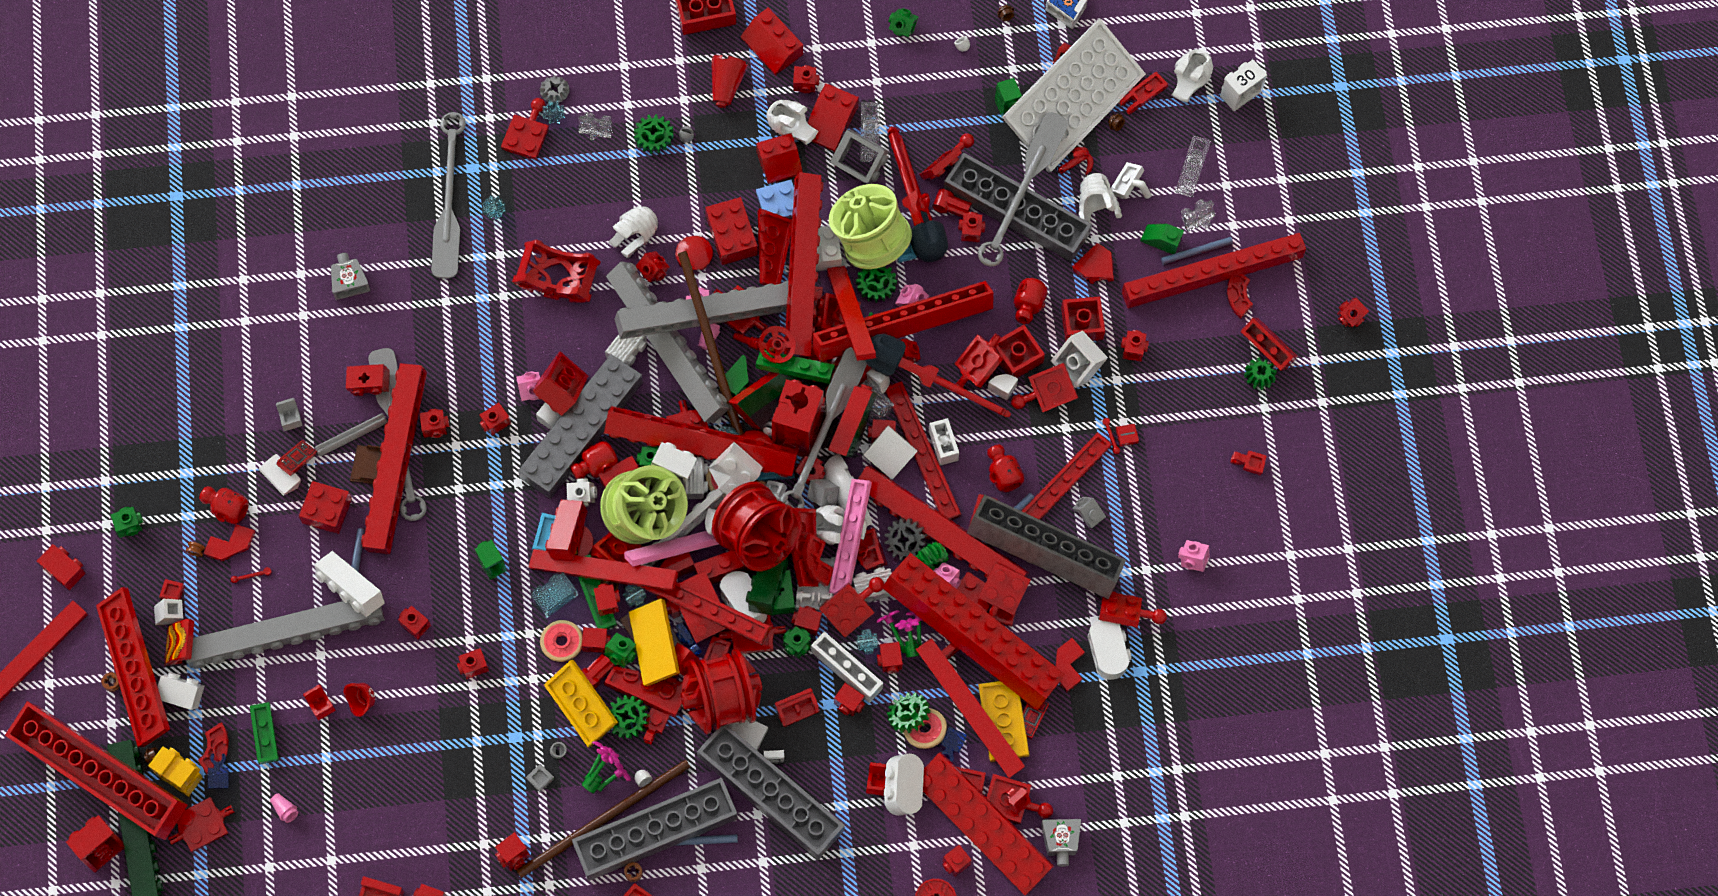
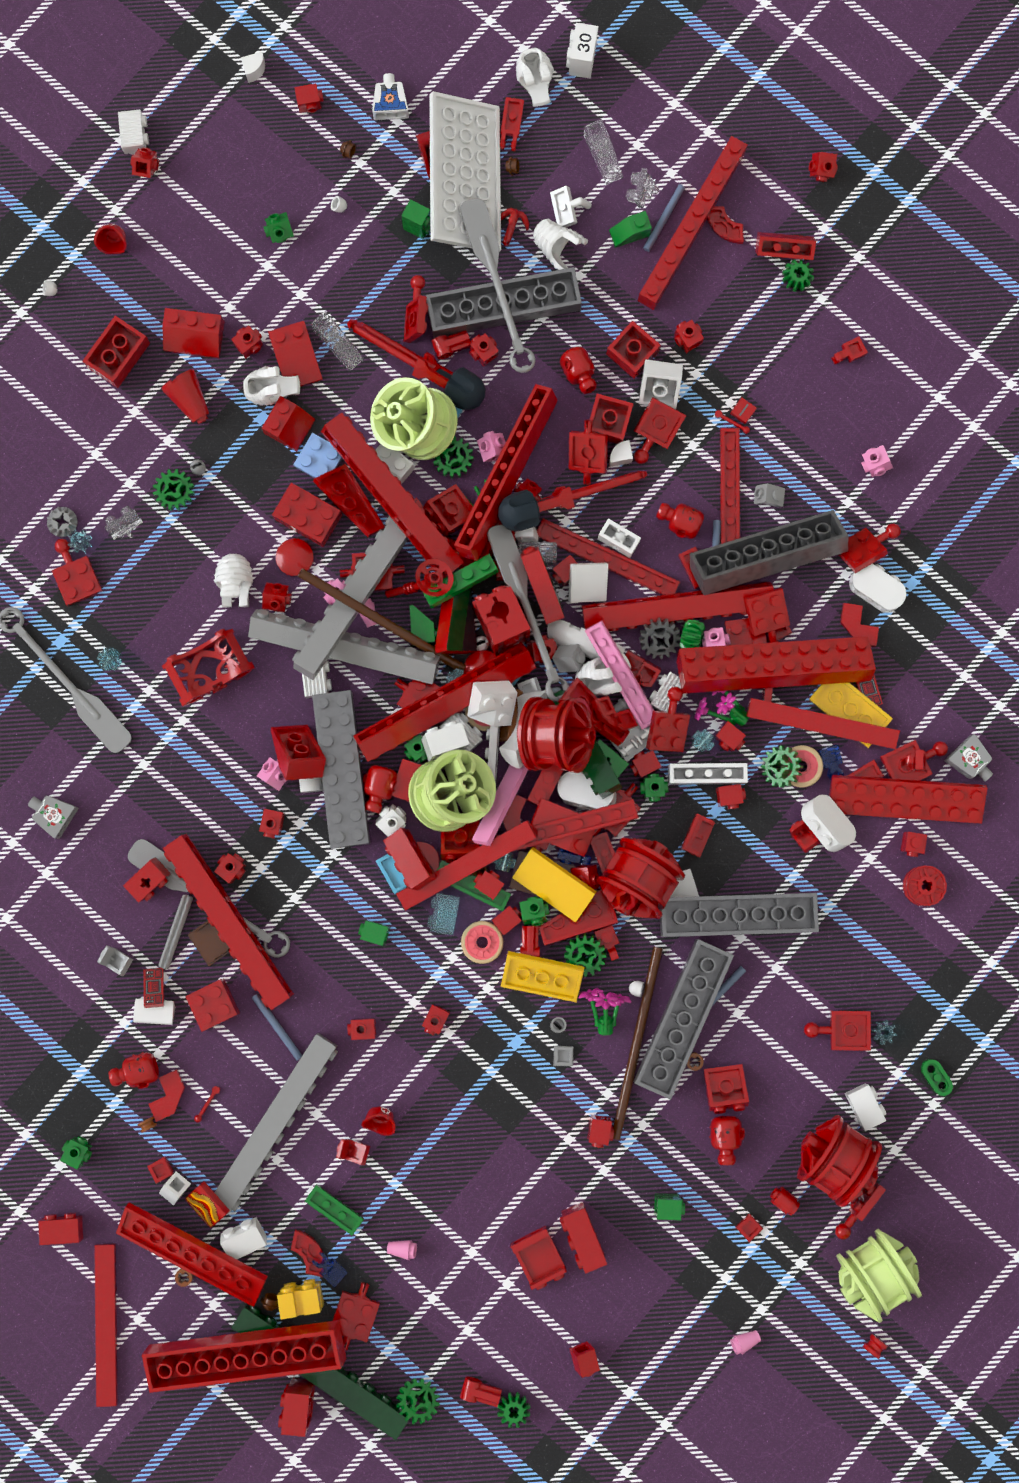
camera: 40 degrees left, 15 degrees up
white brick [314,551,385,617] -> none
white tile [764,750,784,763] -> none
red tile [827,266,876,361] -> none
light grey window [830,130,889,184] -> none
red slope [1072,243,1114,284] -> none

